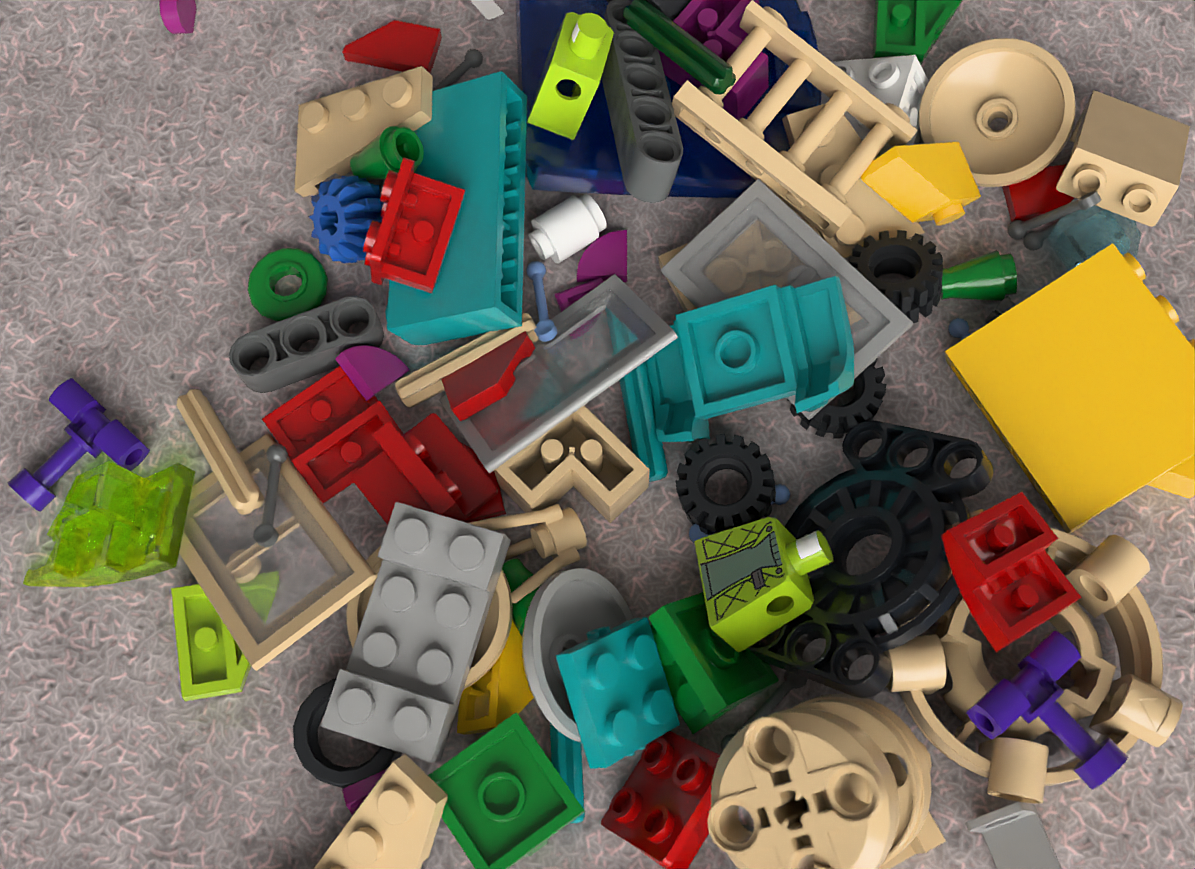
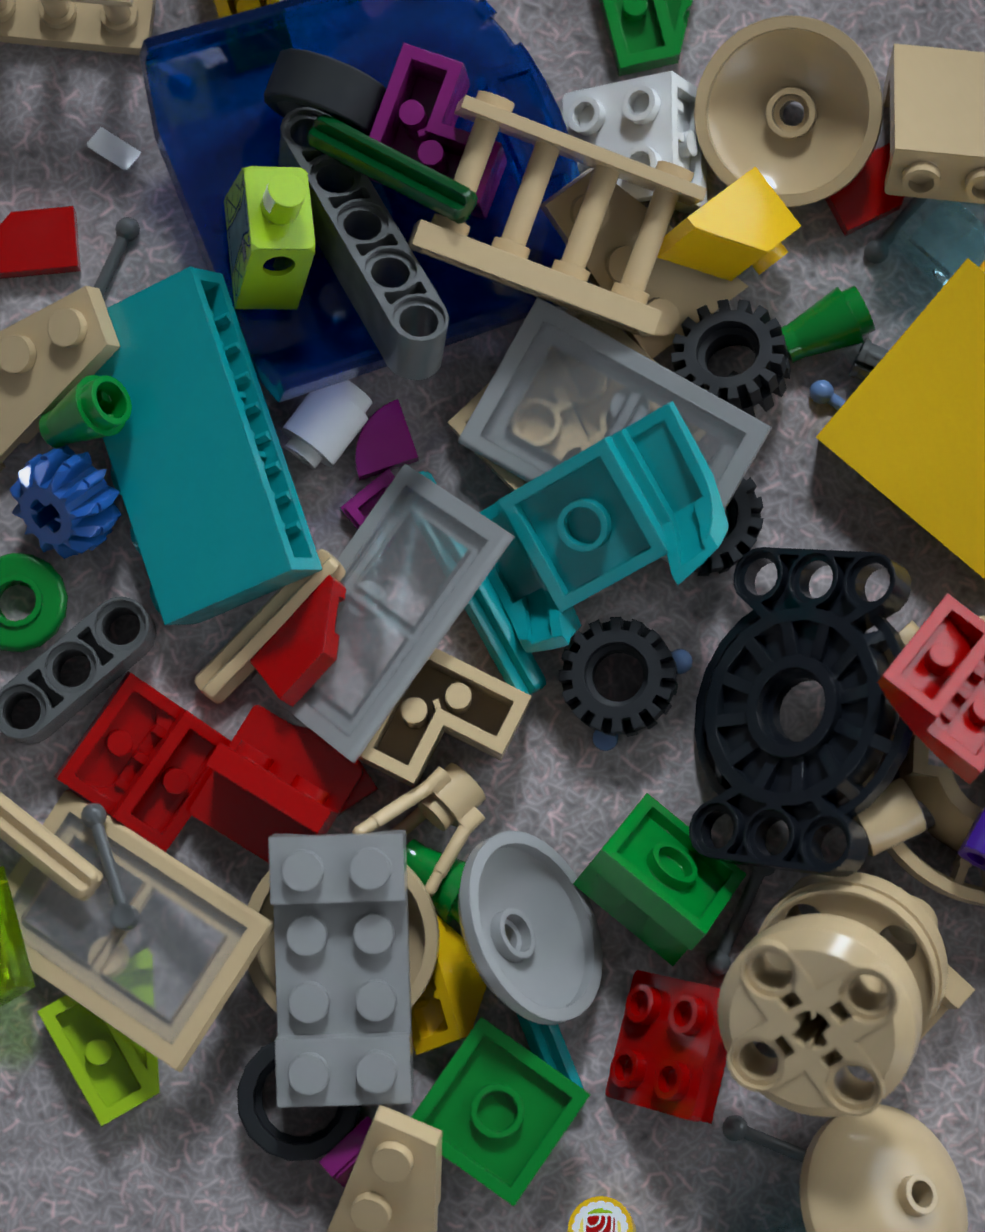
camera: 25 degrees left, 10 degrees up
magenta tile [335,346,410,401] -> none
red bracket [363,157,465,293] -> none
medium blue hinge [526,261,557,342] -> none
teal plate [555,617,680,769] -> none
lime torso [694,517,833,652] -> none
dark grey hinge [1007,190,1102,240] -> none

